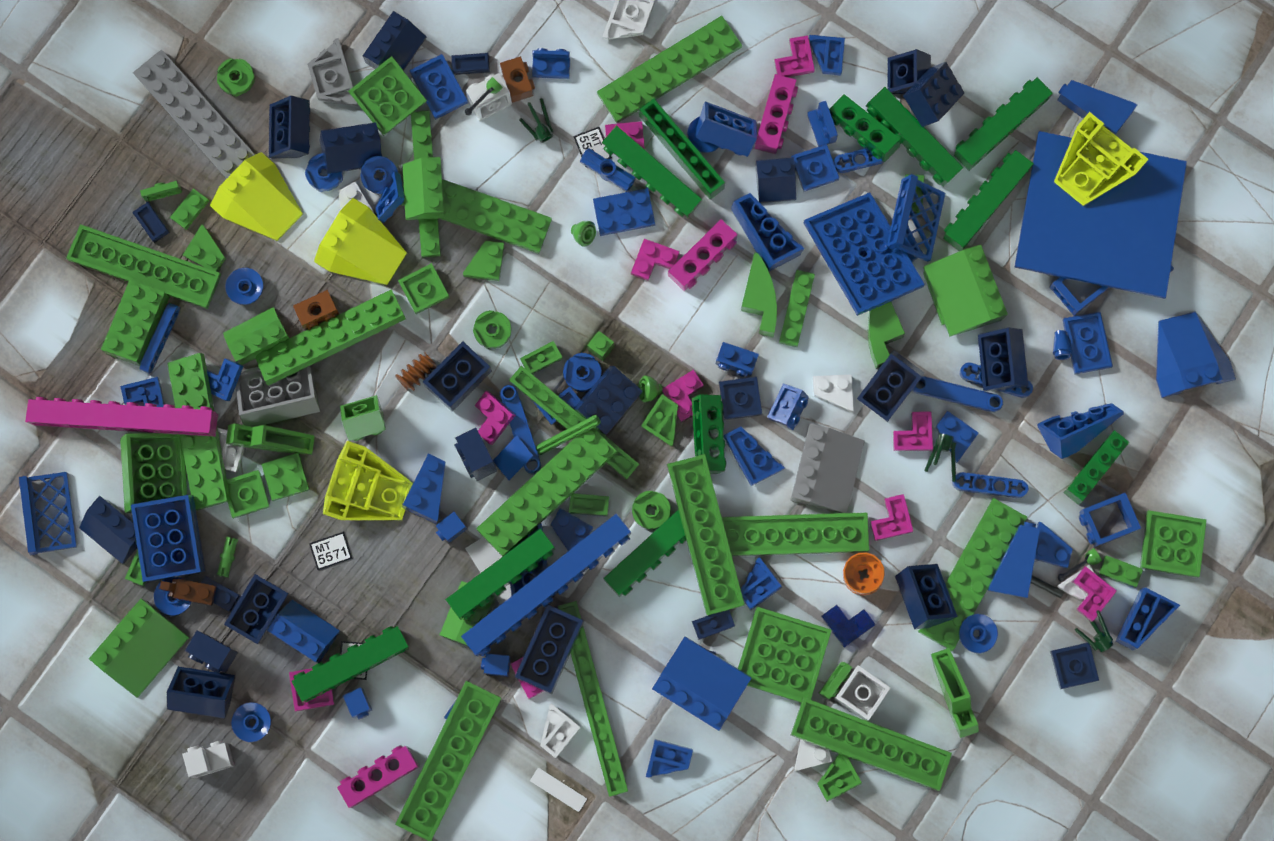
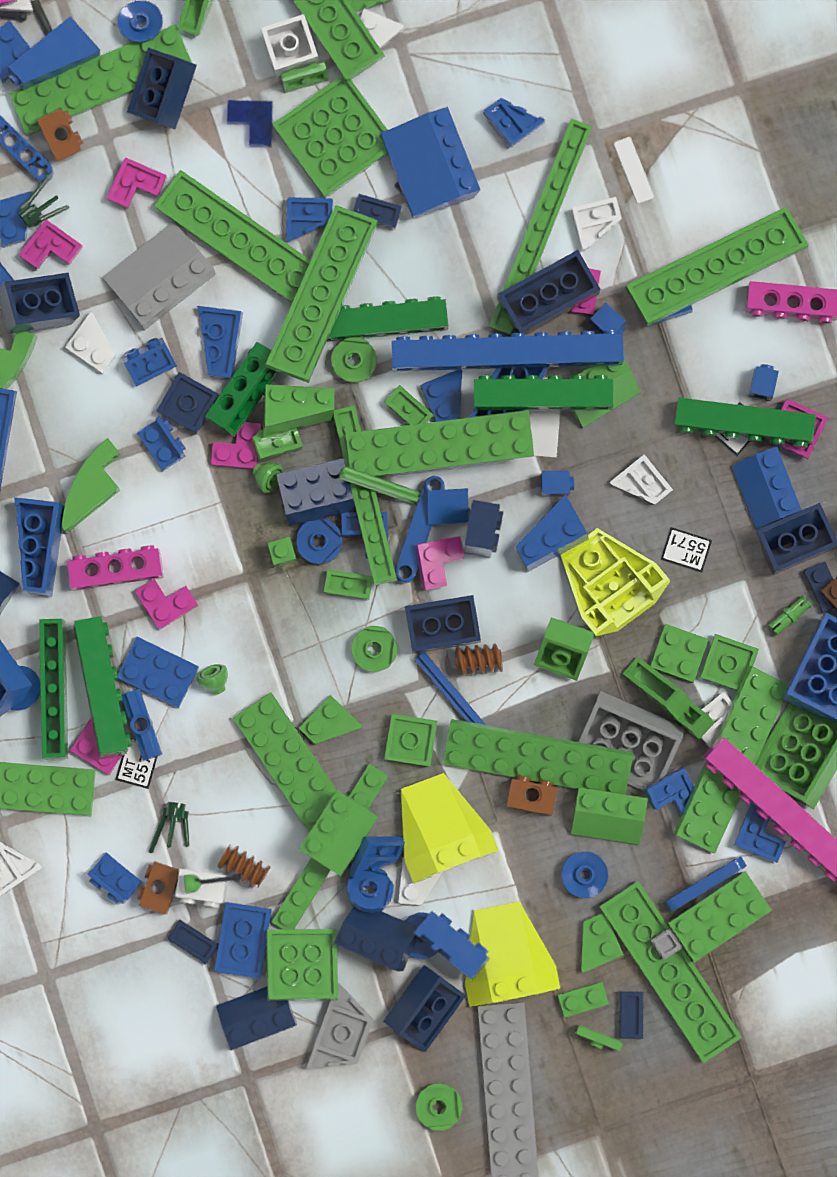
camera: 145 degrees left, 5 degrees up
bright green plate [779,270,815,347] -> none
orange wheel [843,552,884,596] -> none
none -> dark orange brick [37,107,83,162]
none -> dark orange piece [217,844,271,889]
none -> bright green wedge [263,385,334,437]
none -> blue wedge [414,911,490,980]
none -> blue axle [415,652,486,725]
none -> white wing [610,455,673,504]
none -> light grey tile [651,928,683,960]

